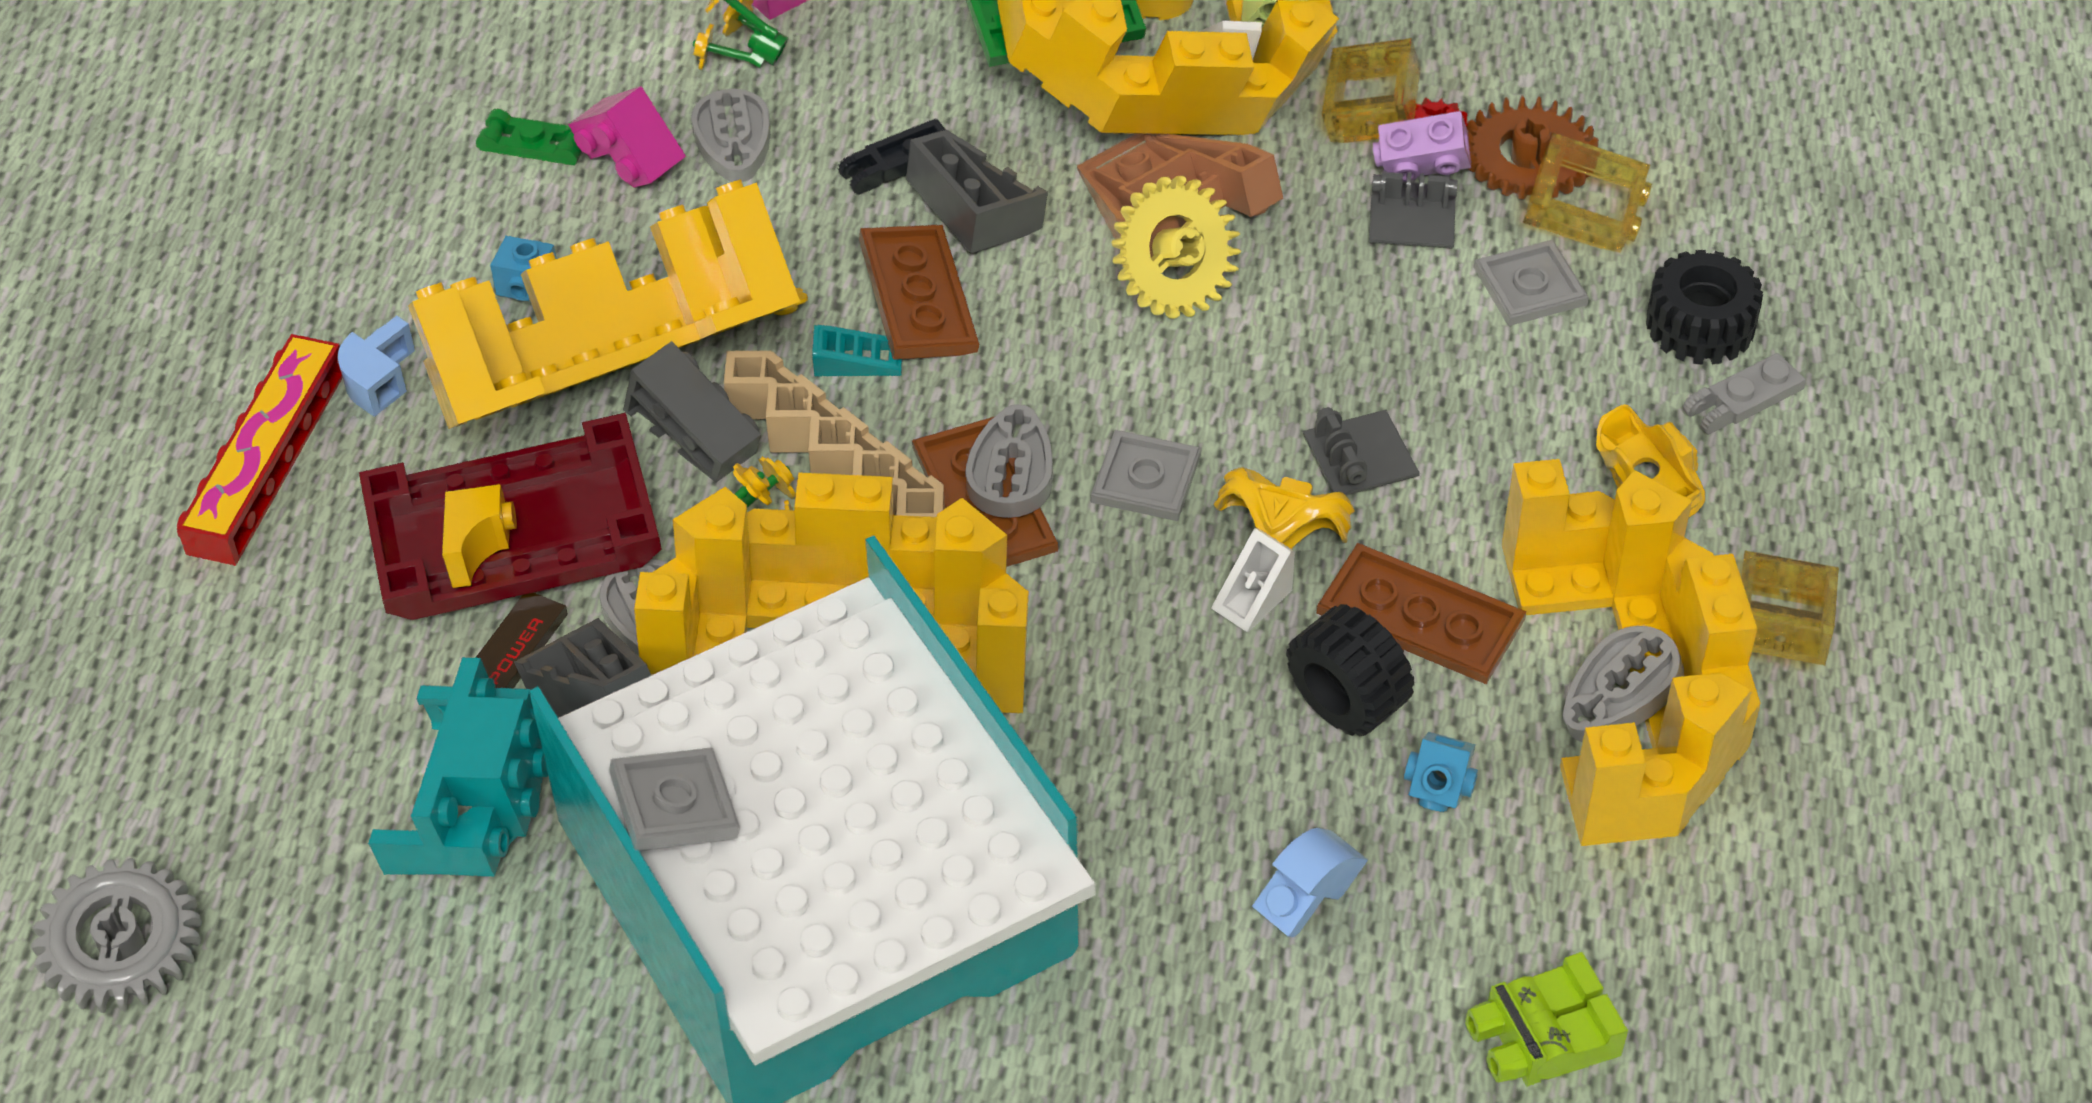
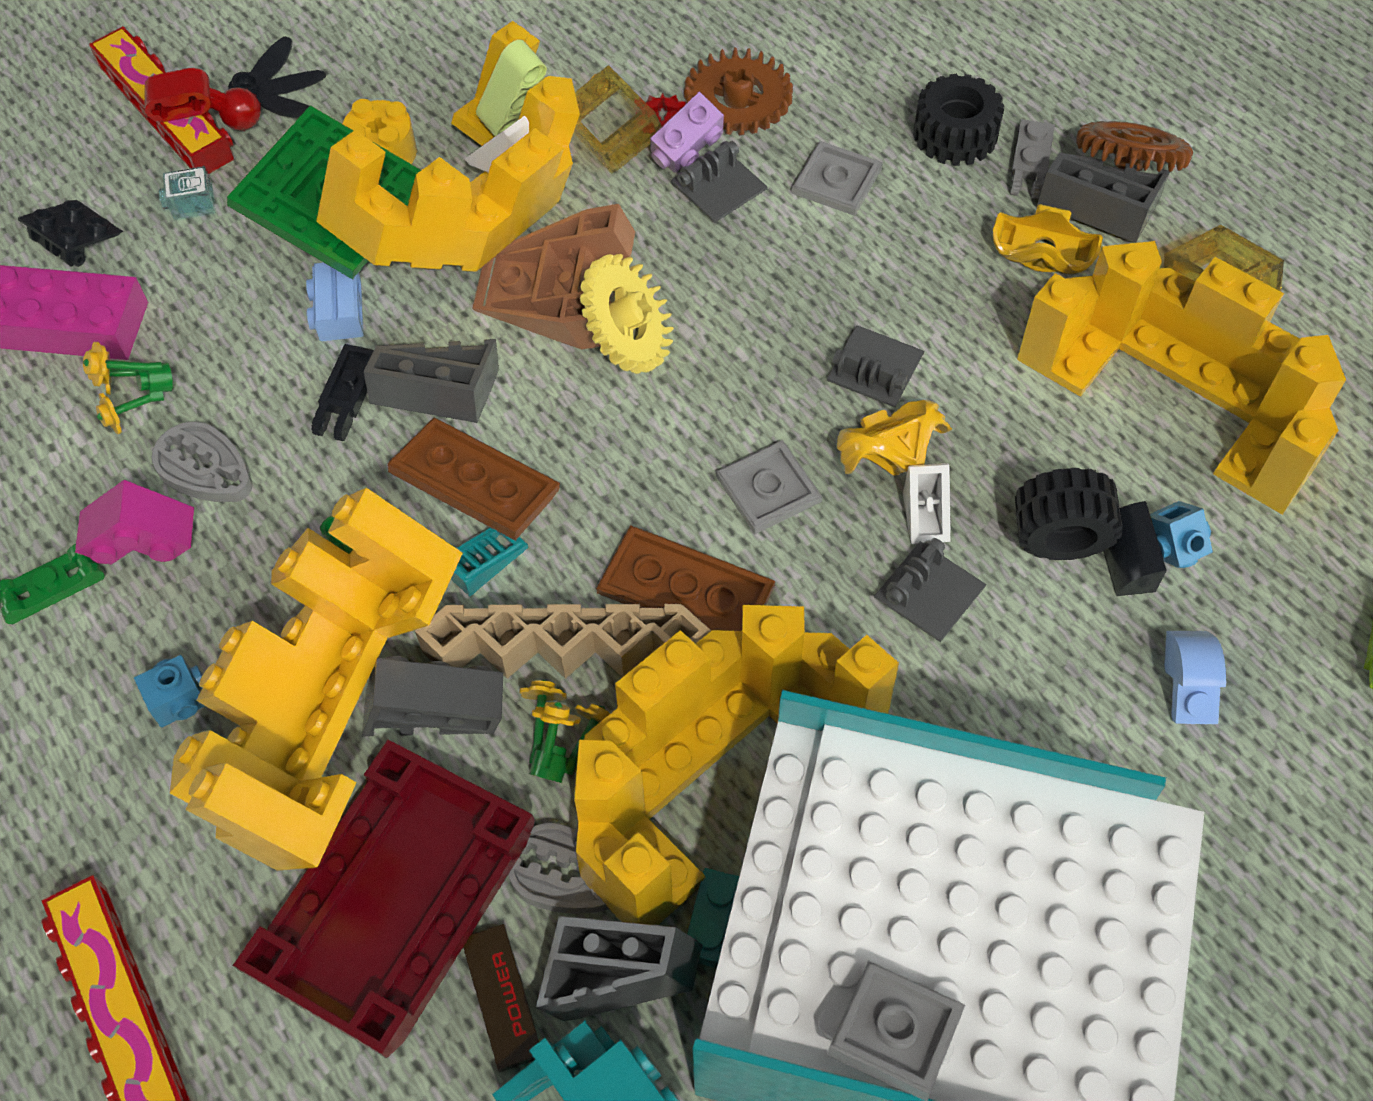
camera: 45 degrees left, 10 degrees up
light blue brick [338,316,415,417] -> none
yellow arch [442,484,517,588] -> none
light grey piece [965,404,1053,518] -> none
dark orange tile [1316,543,1527,685] -> none
clear yellow window [1522,133,1652,253] -> none
light grey piece [1563,626,1684,742] -> none
none -> light blue brick [306,263,364,341]
none -> dark grey hinge [874,538,986,642]
none -> dark grey wedge [1037,152,1170,243]
none -> dark orange gear [1076,121,1193,172]
none -> black brick [1104,501,1167,596]

